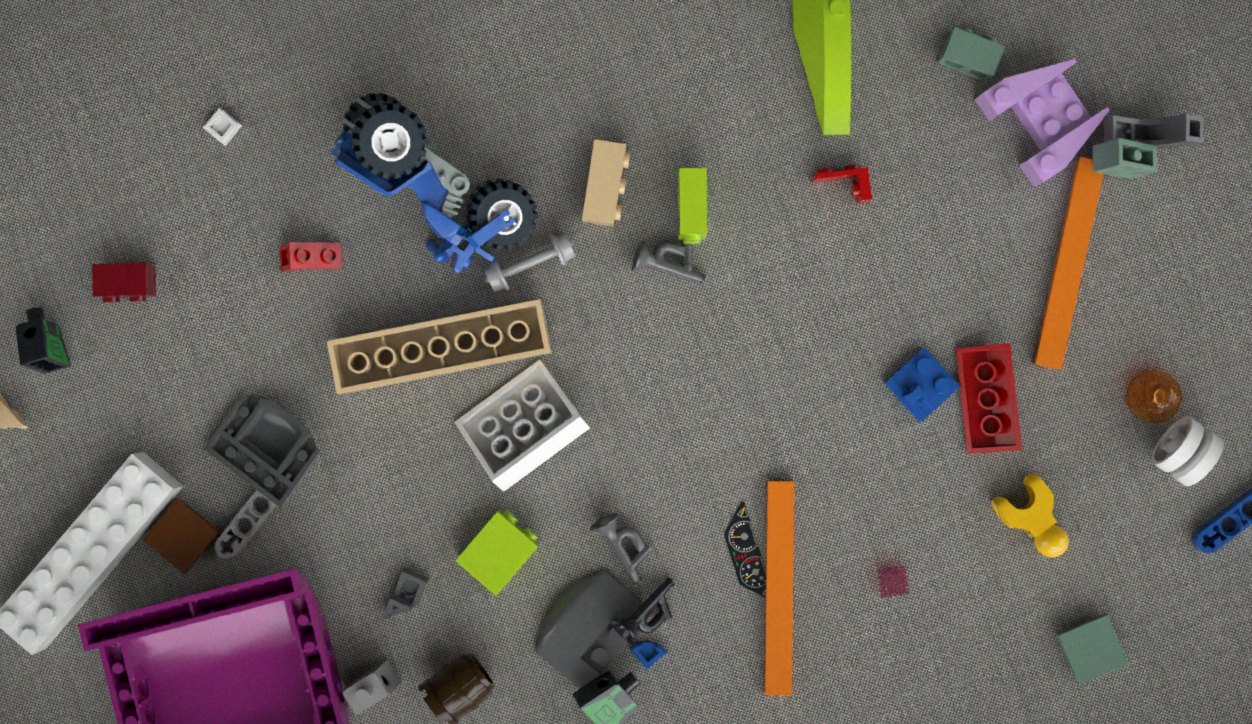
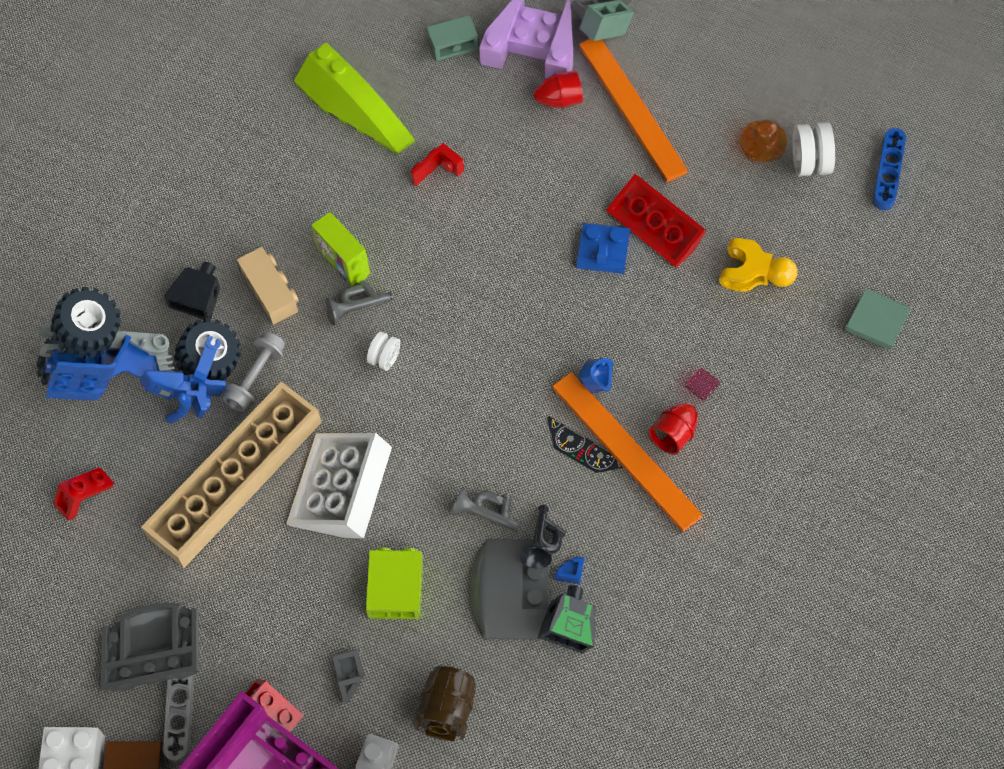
camera: 35 degrees left, 25 degrees down
none -> black torso [164,261,220,320]
none -> bracket [245,679,303,732]
none -> white wheel [367,332,400,371]
none -> red helmet [533,70,583,109]
none -> blue piece [579,358,613,392]
none -> red helmet [648,403,698,455]

